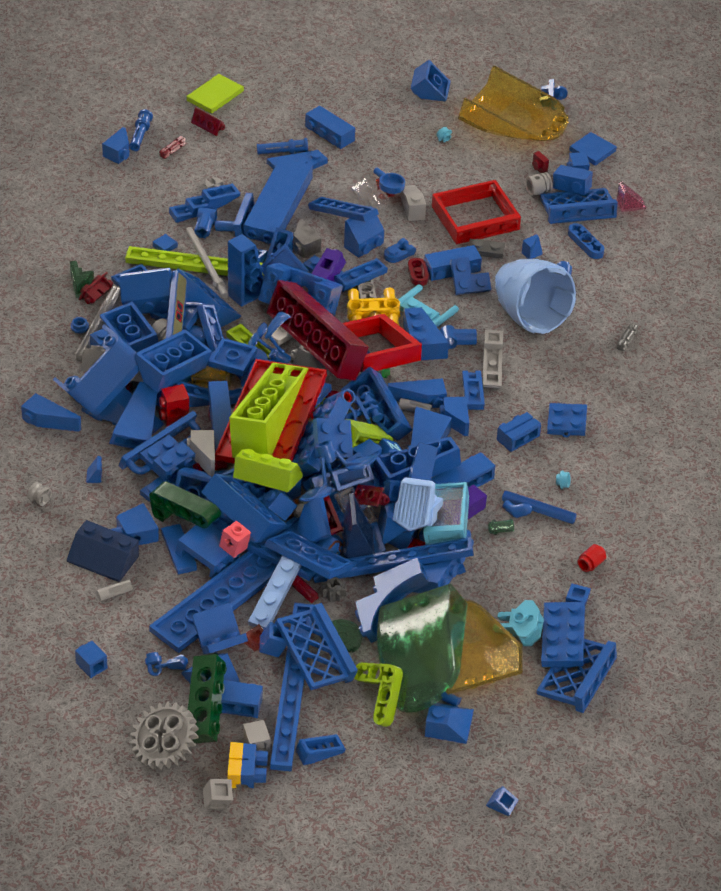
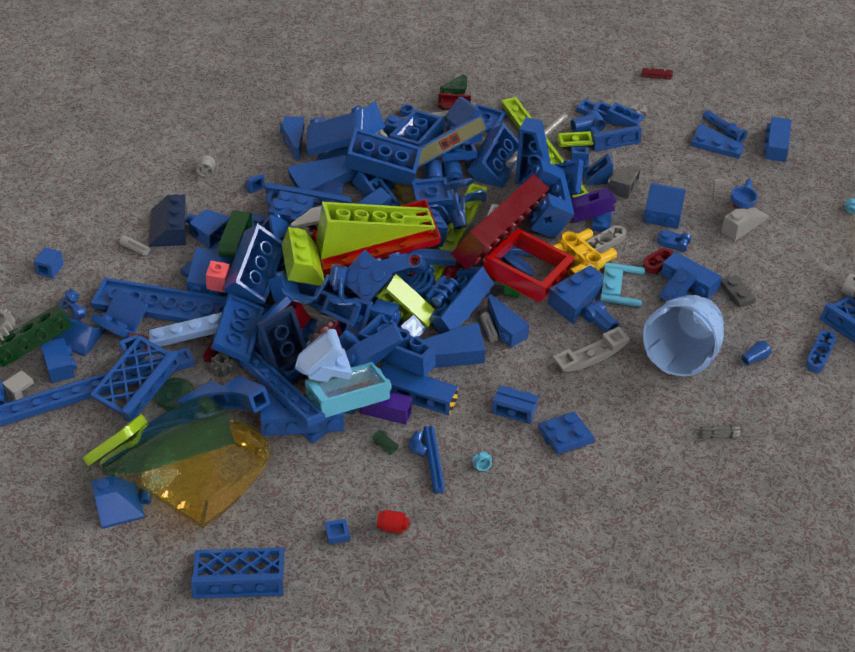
camera: 60 degrees right, 0 degrees up
blue slope [102,127,130,164] -> none
blue pin [129,109,153,151] -> none
blue tile [153,234,178,251] -> none
red brick [159,384,189,427] -> none
lime tile [186,74,244,114] -> none
dark red hinge [191,107,225,136] -> none
blue tile [197,304,224,352] -> none
blue brick [244,157,313,244] -> none
blue slope [296,734,346,765] -> none
blue tile [308,197,379,222] -> none
blue tile [334,258,388,291] -> none
red window [432,180,521,245] -> none
blue slope [439,397,469,436] -> none
blue plate [462,370,485,410] -> none
blue slope [486,786,519,816] -> none
medium azure hinge [495,600,544,646] -> none
blue slope [522,234,543,259] -> none
blue plate [541,602,585,667] -> none
none -> lime slope [556,131,593,147]

